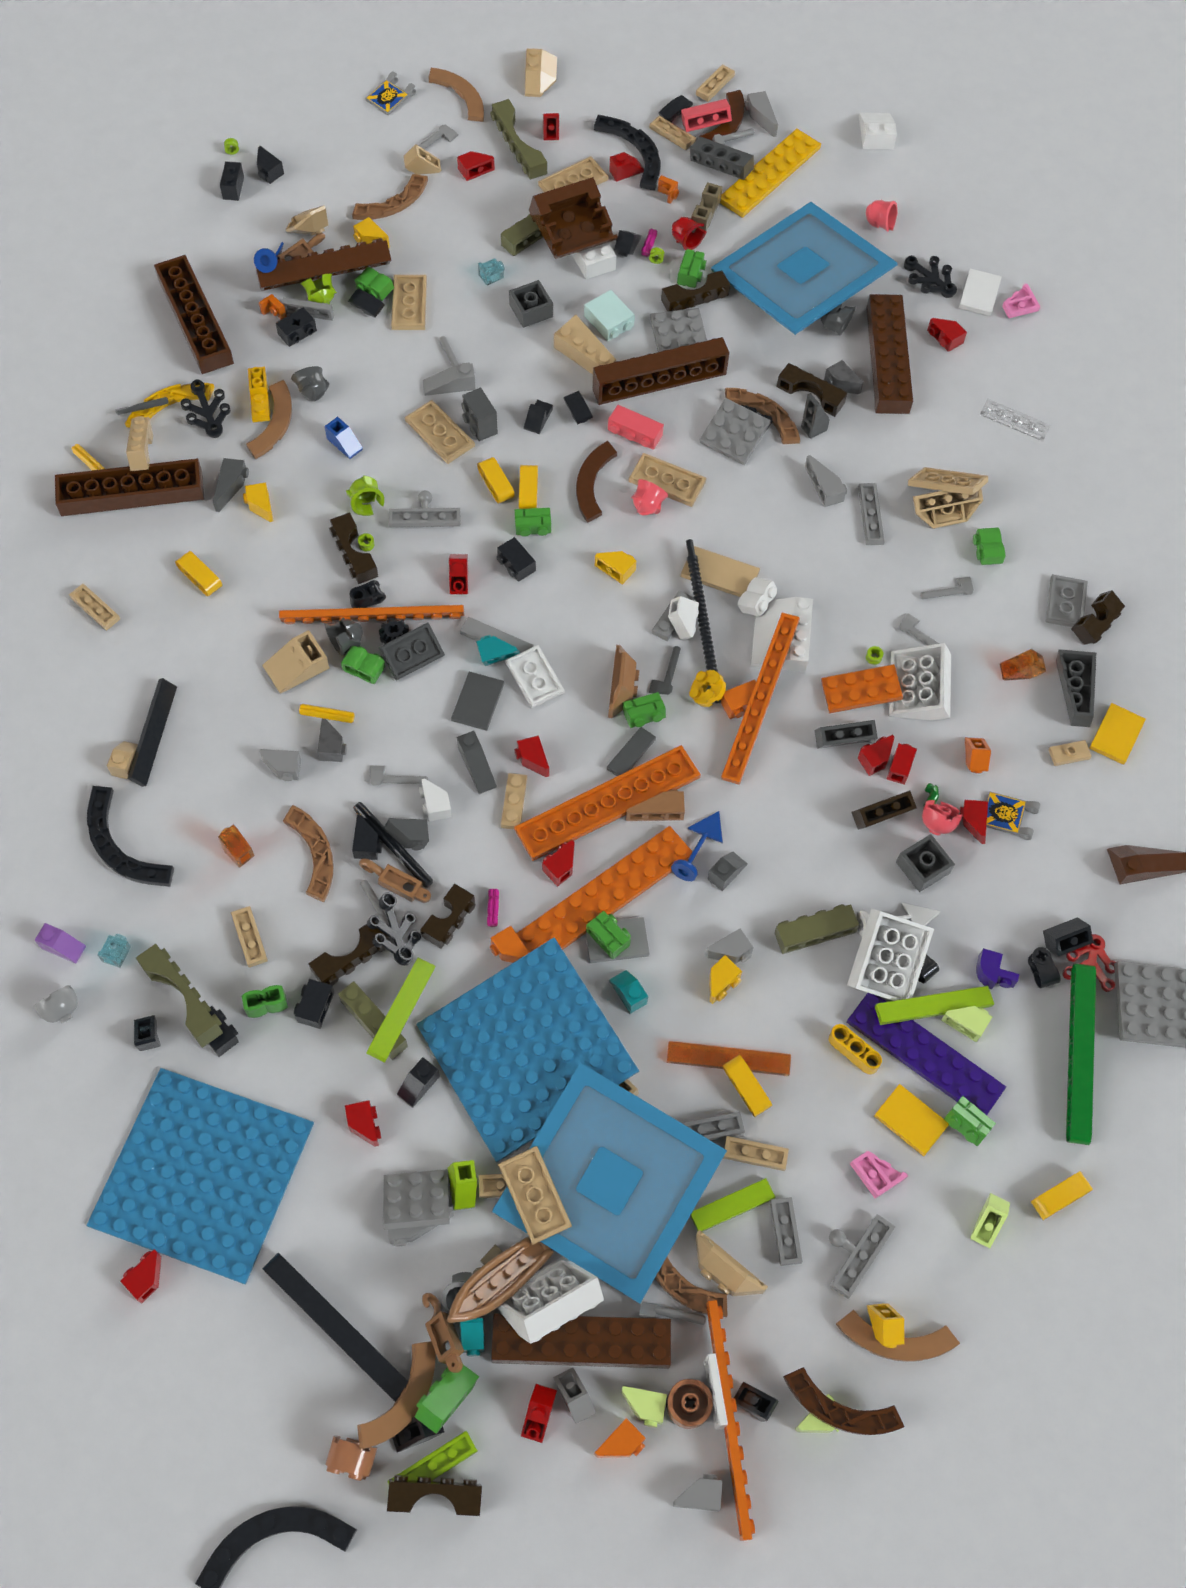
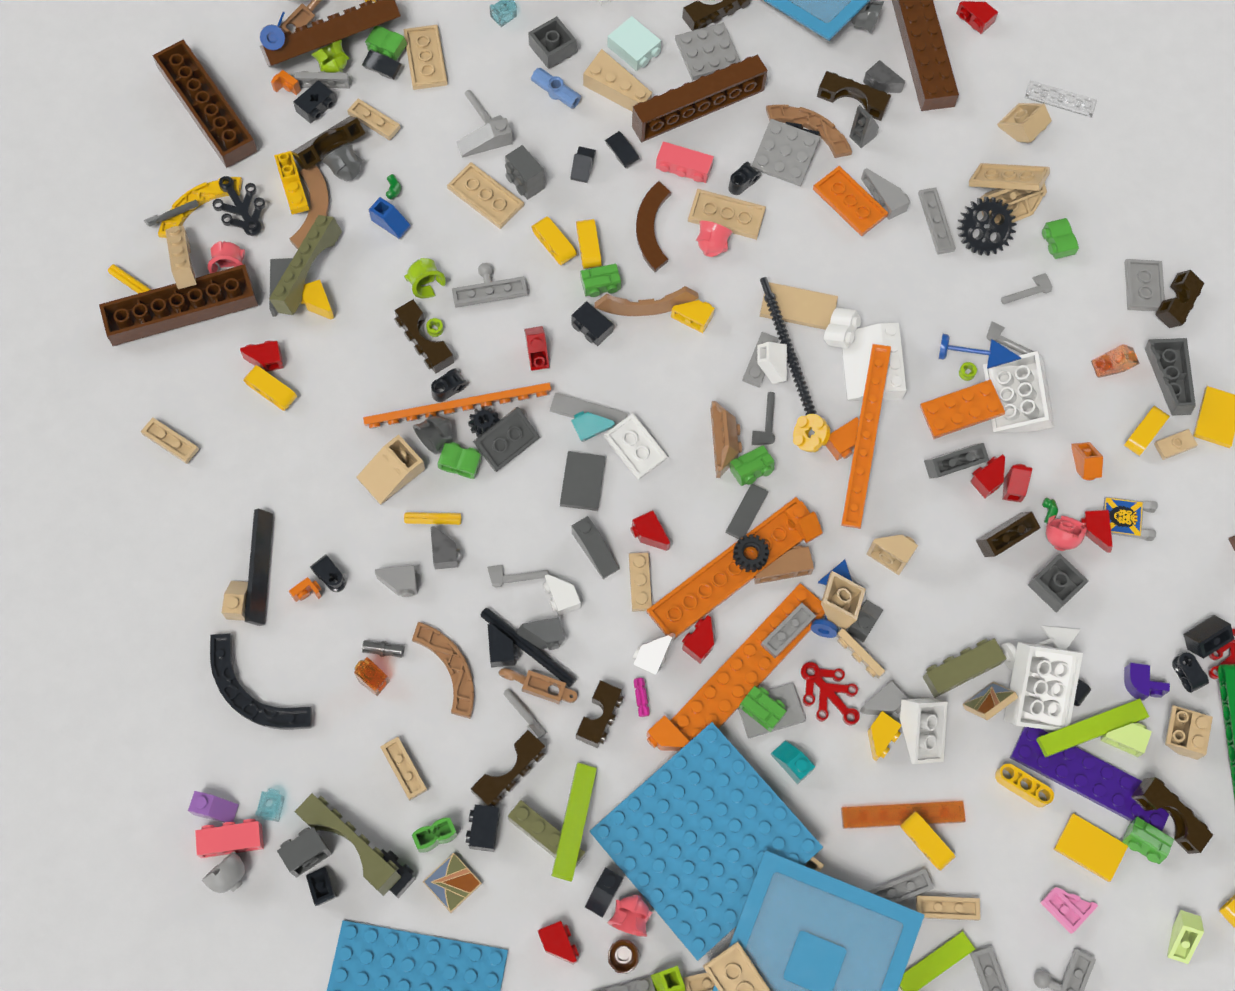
camera: 10 degrees left, 5 degrees up
black plant [367,892,421,966] -> none
none -> coral brick [195,819,264,858]
none -> coral helmet [208,241,245,274]
none -> red slope [240,340,284,372]
none -> olive arch [269,215,342,315]
none -> dark grey brick [277,827,332,878]
none -> orange bracket [289,577,322,602]
none -> dark brown arch [291,116,365,170]
none -> black piece [310,554,346,592]
none -> tan plate [347,98,401,141]
none -> dark grey pin [362,640,404,658]
none -> green arm [386,174,401,200]
none -> tile [423,853,482,913]
none -> medium blue piece [531,68,581,109]
none -> medium nougat tile [594,286,699,316]
none -> coral helmet [607,895,653,937]
none -> reddish brown hair [608,939,640,974]
none -> white slope [633,633,676,674]
none -> black piece [728,161,761,195]
none -> black tyre [733,534,769,572]
none -> light grey plate [761,603,816,658]
none -> orange slope [785,501,823,544]
none -> red plant [801,662,860,726]
none -> orange plate [813,166,888,236]
none -> tan slope [821,571,866,630]
none -> tan plate [837,628,885,679]
none -> tan slope [866,535,918,575]
none -> white slope [900,698,948,764]
none -> blue piece [939,334,1021,369]
none -> black gear [957,196,1017,256]
none -> tile [963,682,1018,720]
none -> tan slope [997,103,1052,143]
none -> yellow beam [1124,405,1170,456]
none -> dark brown arch [1131,777,1213,854]
none -> tan slope [1165,705,1213,760]

